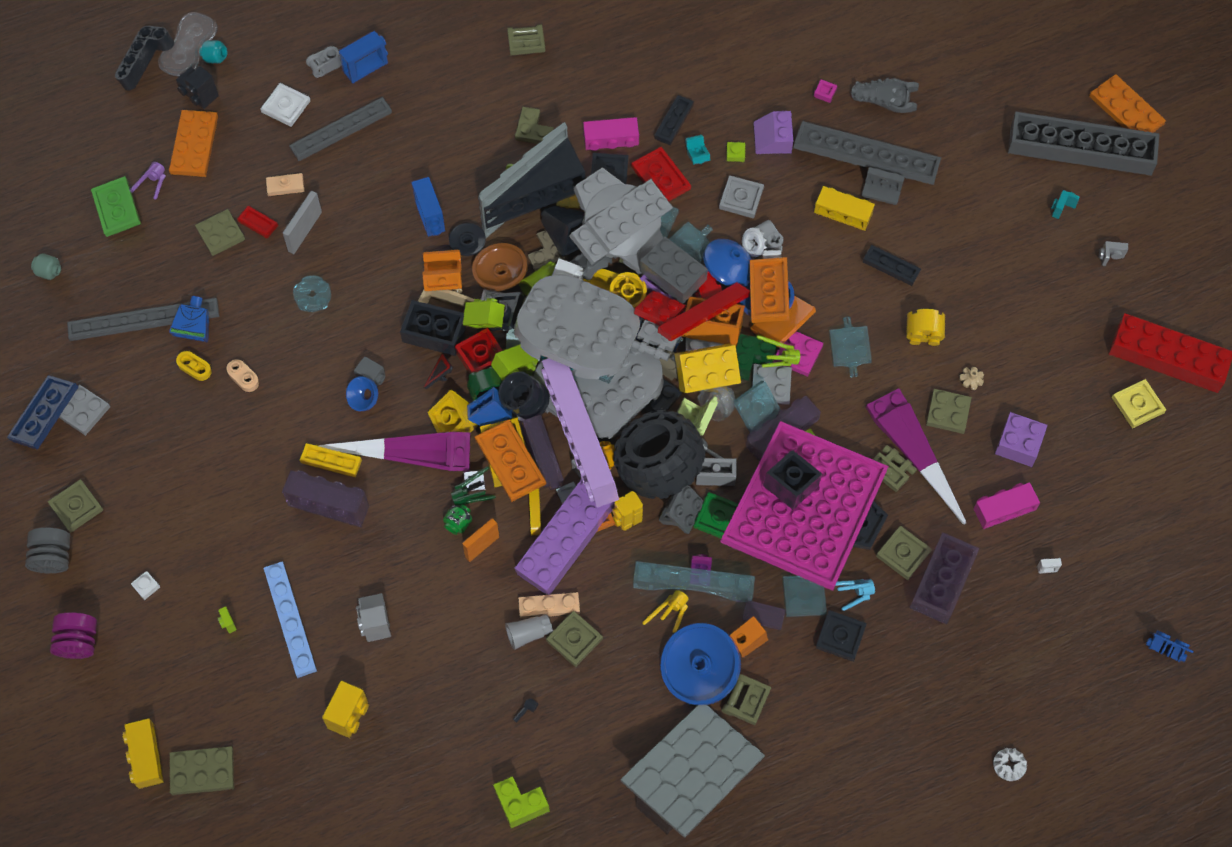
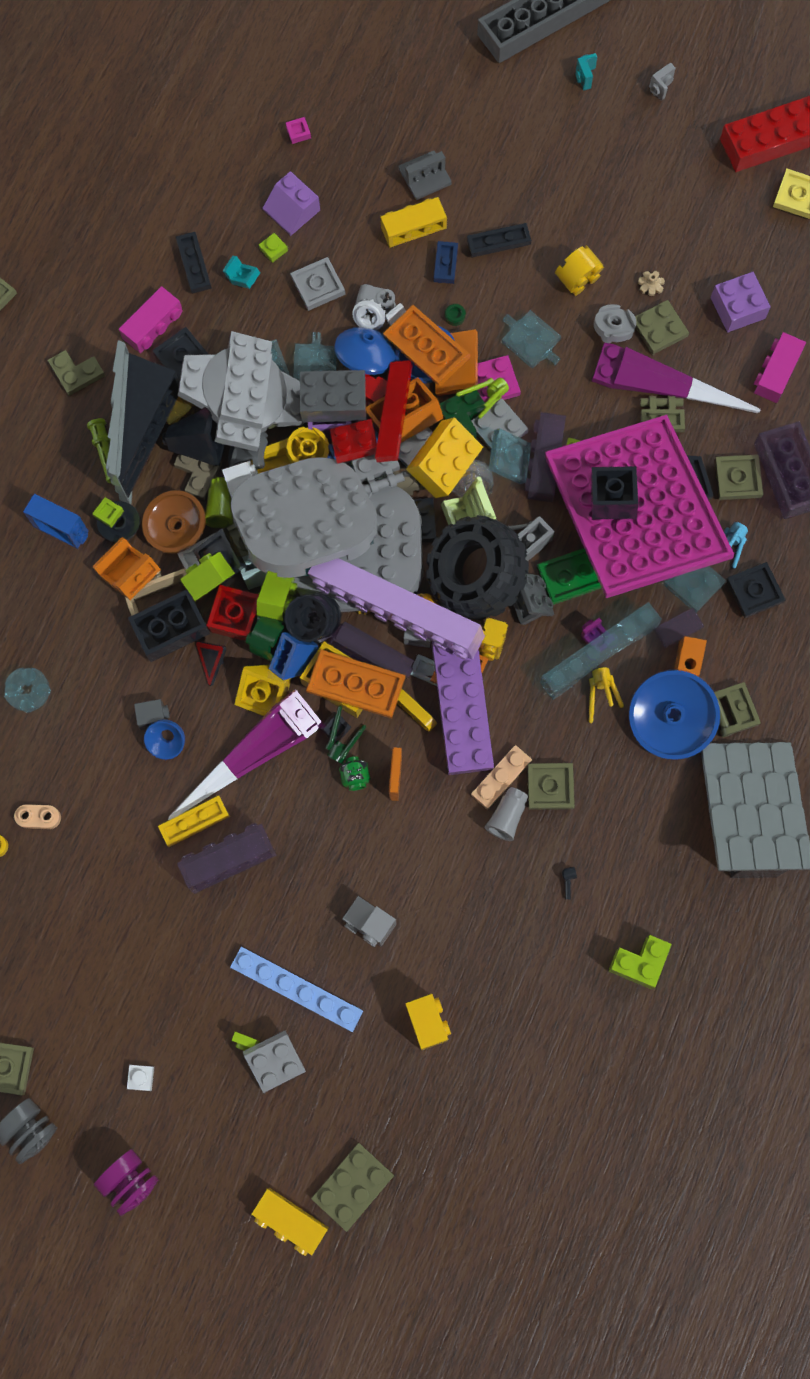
camera: 40 degrees left, 10 degrees up
red plate [631,147,691,202] -> none
dark grey plate [793,121,941,185] -> none
dark grey animal [851,78,919,113] -> none
none -> lime plate [93,497,124,528]
none -> light grey plate [243,1030,306,1093]
none -> dark blue plate [434,241,458,284]
none -> dark green tile [445,304,466,326]
none -> light grey plate [594,304,636,343]

